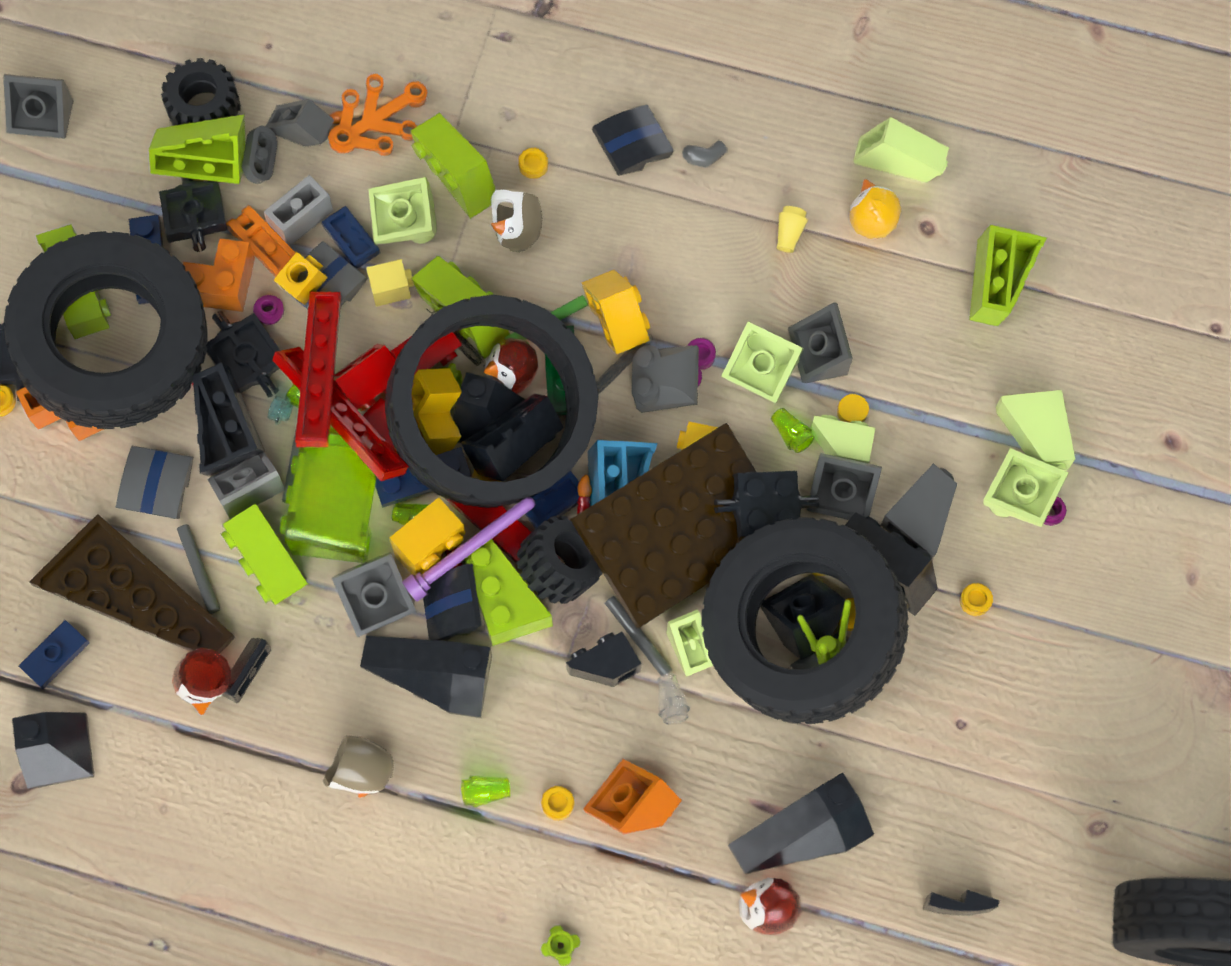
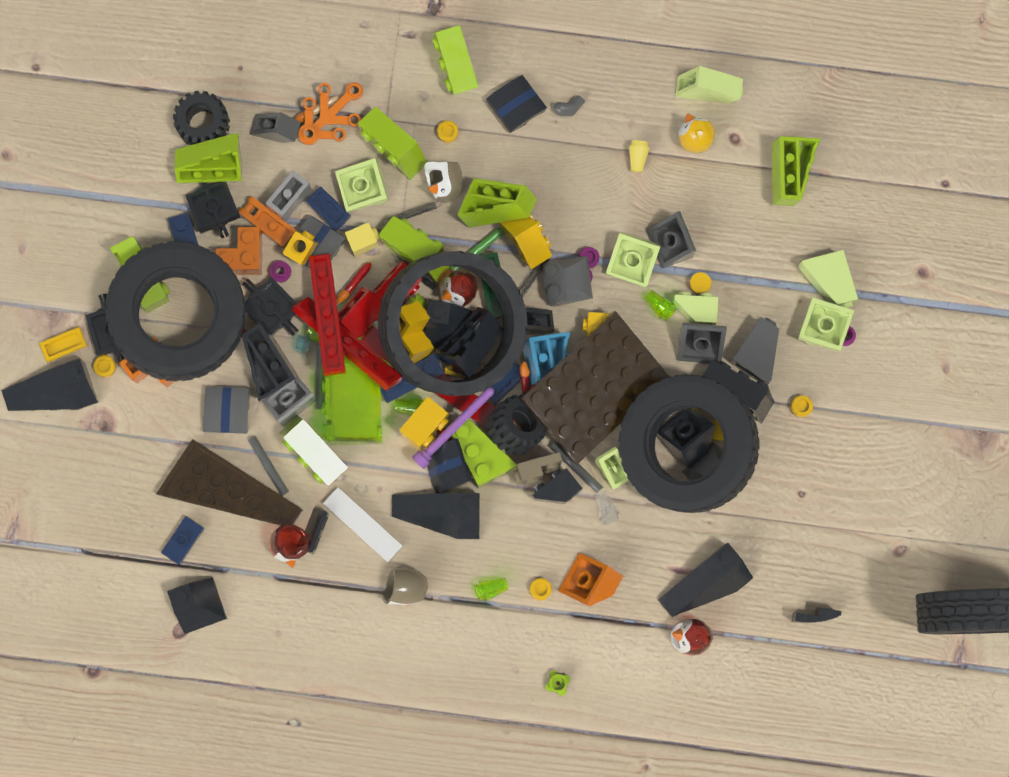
camera: 10 degrees left, 10 degrees up
dark grey slope [3,74,74,139] -> none
dark grey plate [242,126,278,184] -> none
dark grey slope [332,552,416,637] -> none
black plate [714,471,819,537] -> none
lime plant [797,600,851,665] -> none
none -> white tile [323,488,403,562]
none -> red piece [337,262,371,304]
none -> dark grey piece [382,201,441,225]
none -> lime wedge [432,25,478,95]
none -> lime wedge [457,178,537,228]
none -> dark tan plate [513,452,562,488]
none -> black slope [526,308,555,335]

